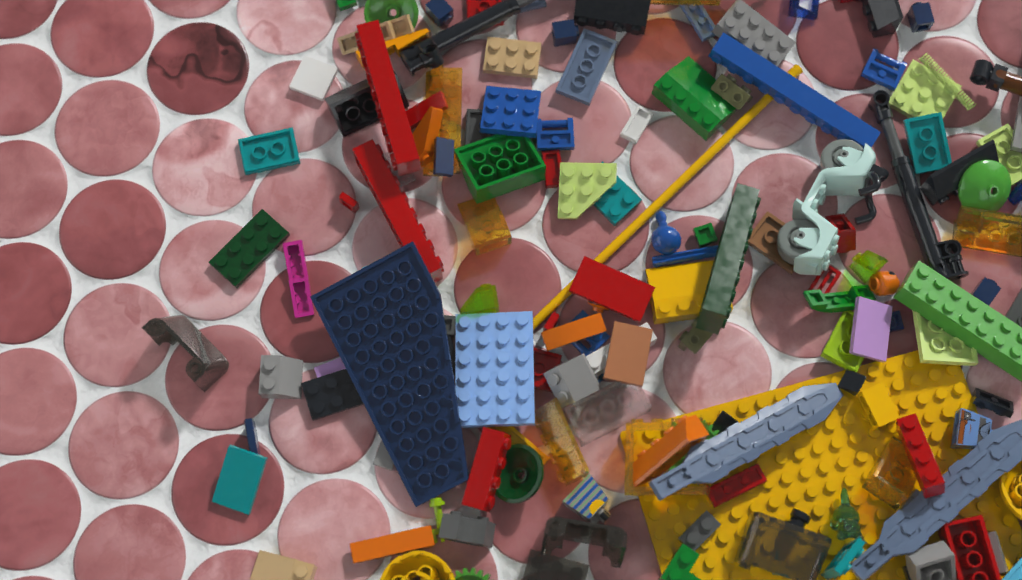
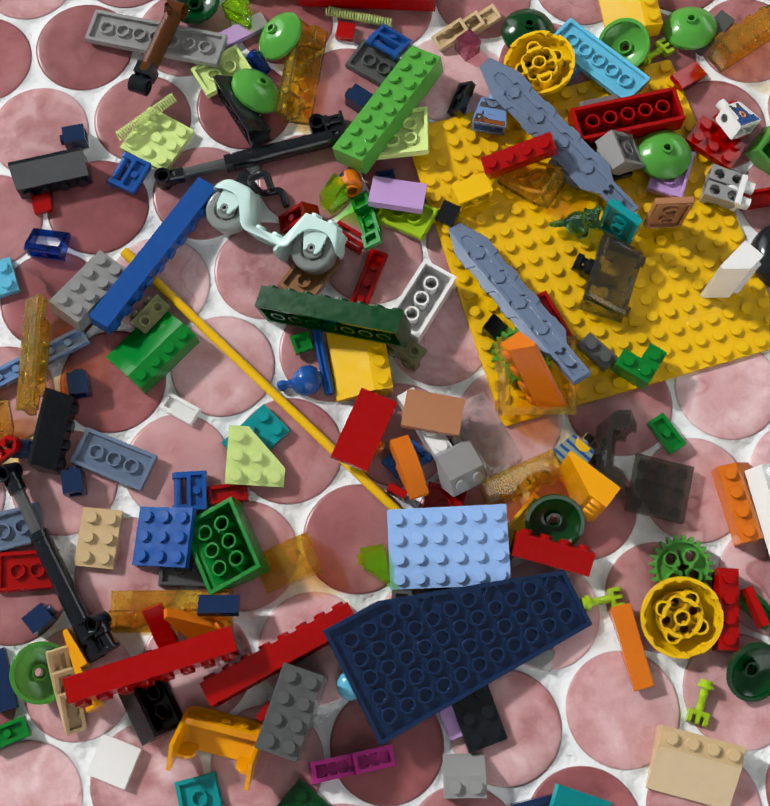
camera: 90 degrees left, 0 degrees up
dark grey brick [439,511,496,548] -> none
teal plate [903,112,952,175] -> none
none -> dark blue brick [66,368,93,399]
none -> light orange windscreen [166,706,263,791]
none -> dark grey brick [255,662,328,762]
none -> red tile [350,248,388,305]
none -> white brick [393,259,457,343]
none -> light orange slope [556,450,621,522]

